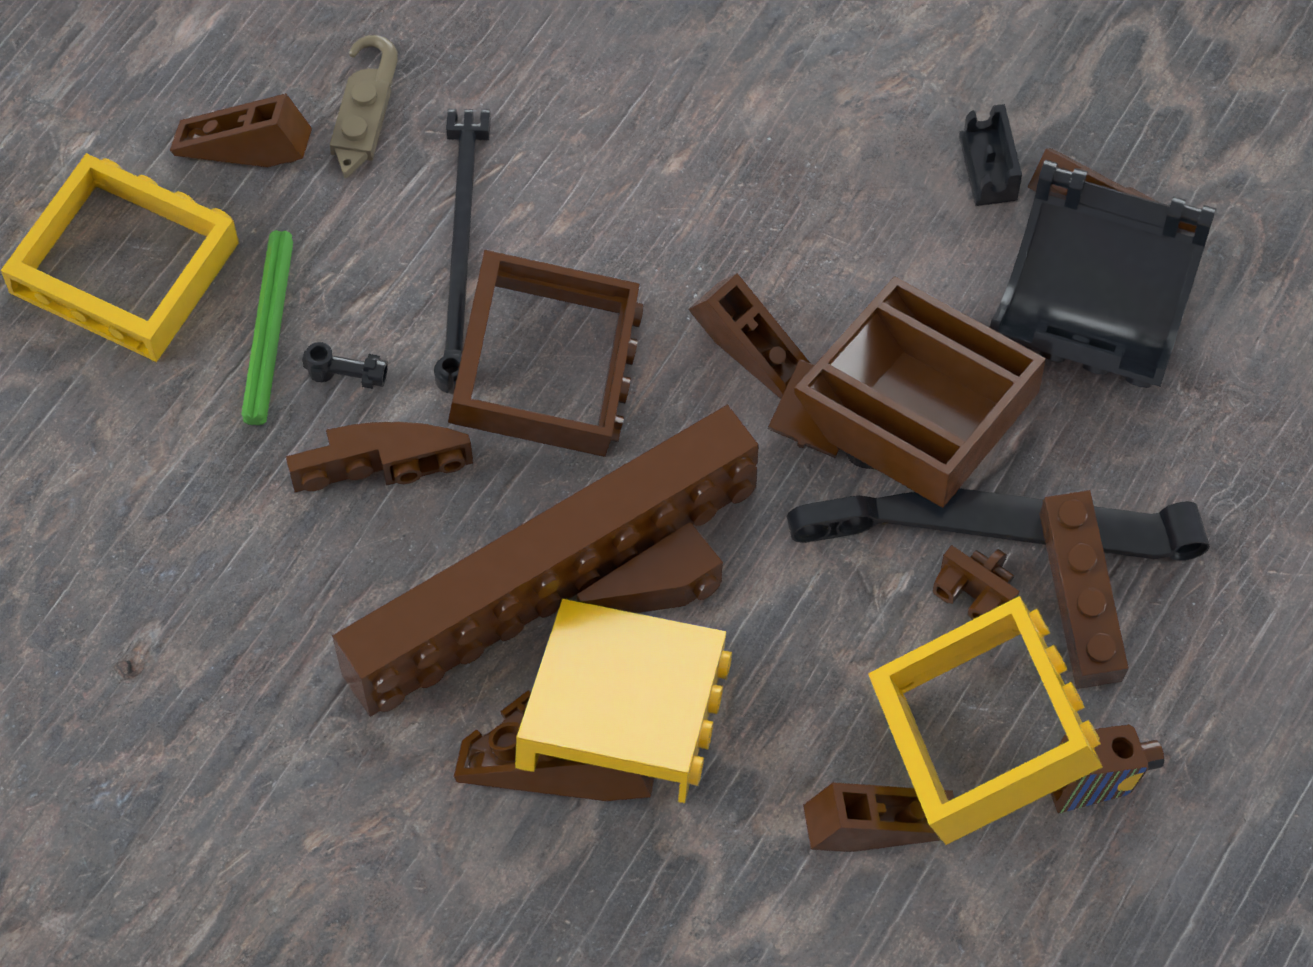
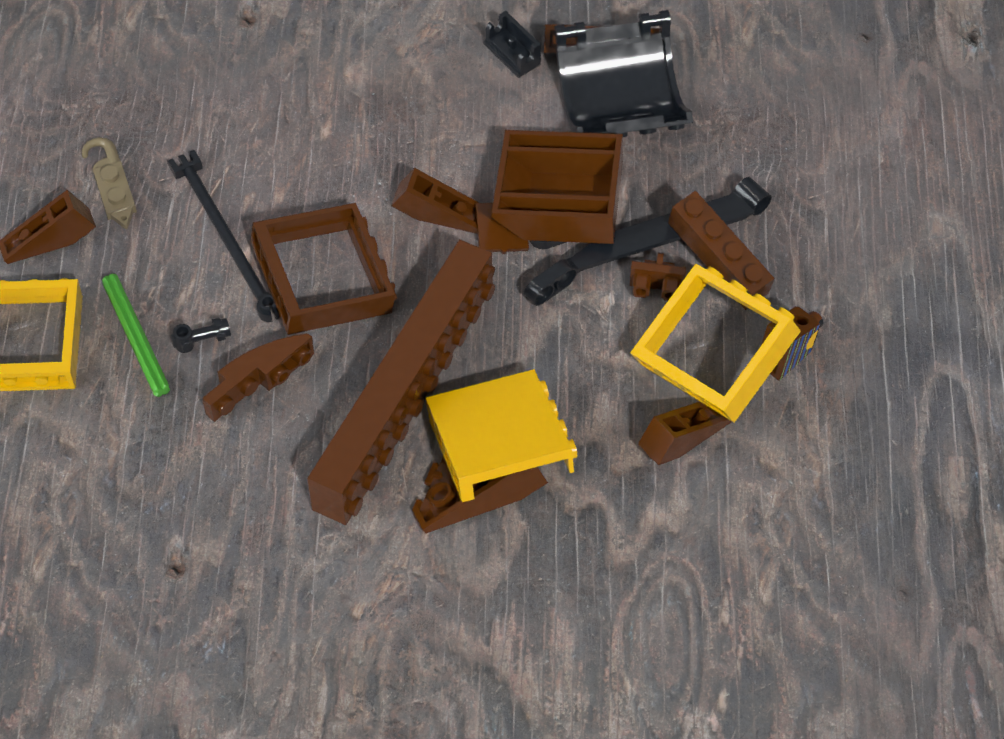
camera: 30 degrees left, 5 degrees down
reddish brown slope [577,522,723,613] -> none

